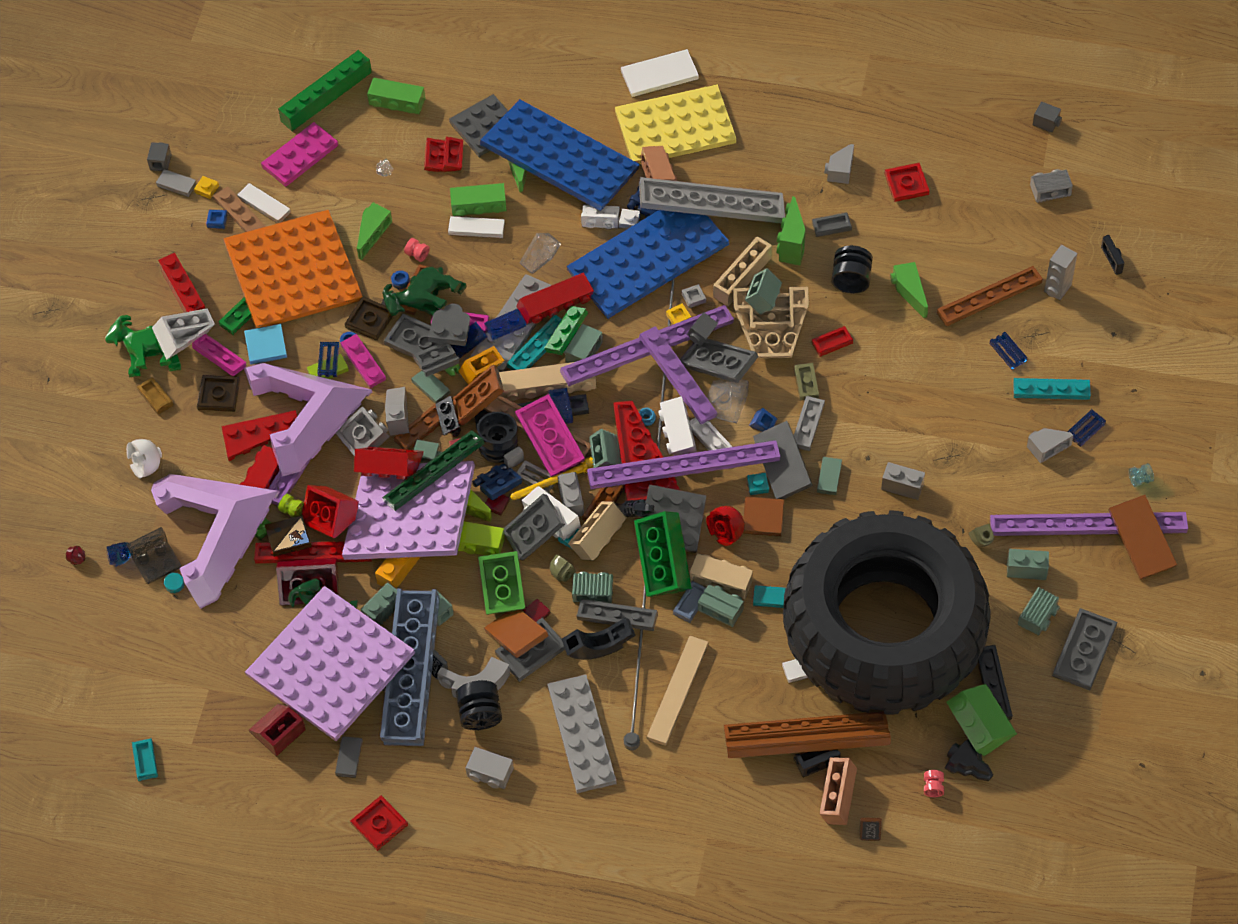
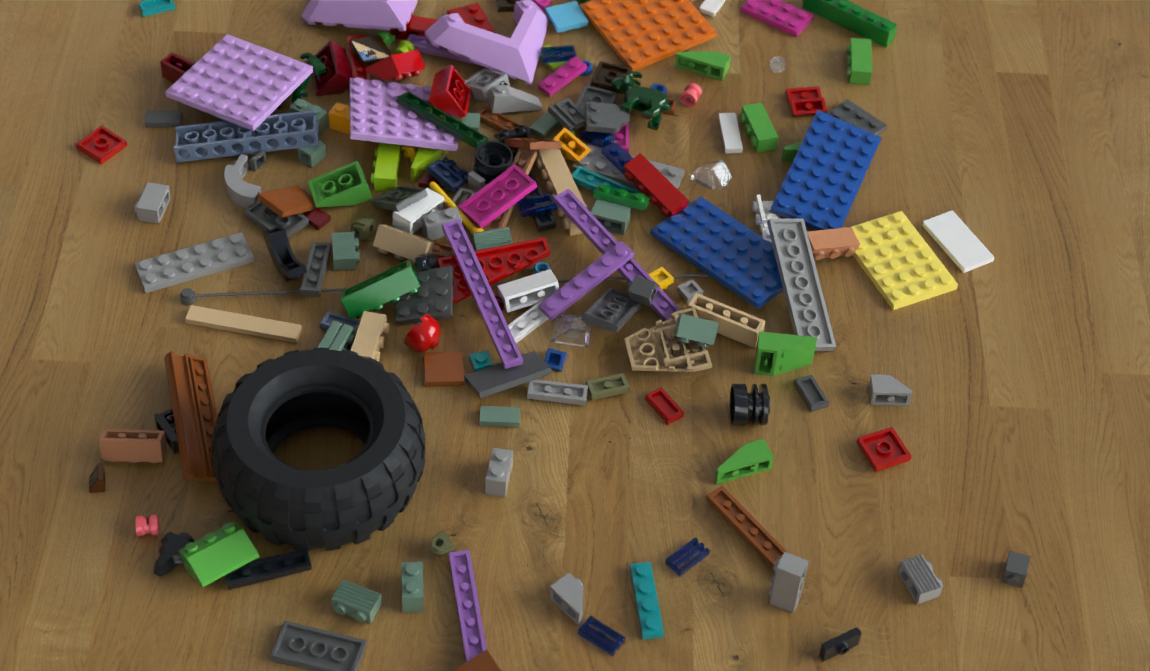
camera: 75 degrees right, 10 degrees down
black wheel [456,680,502,731] -> none

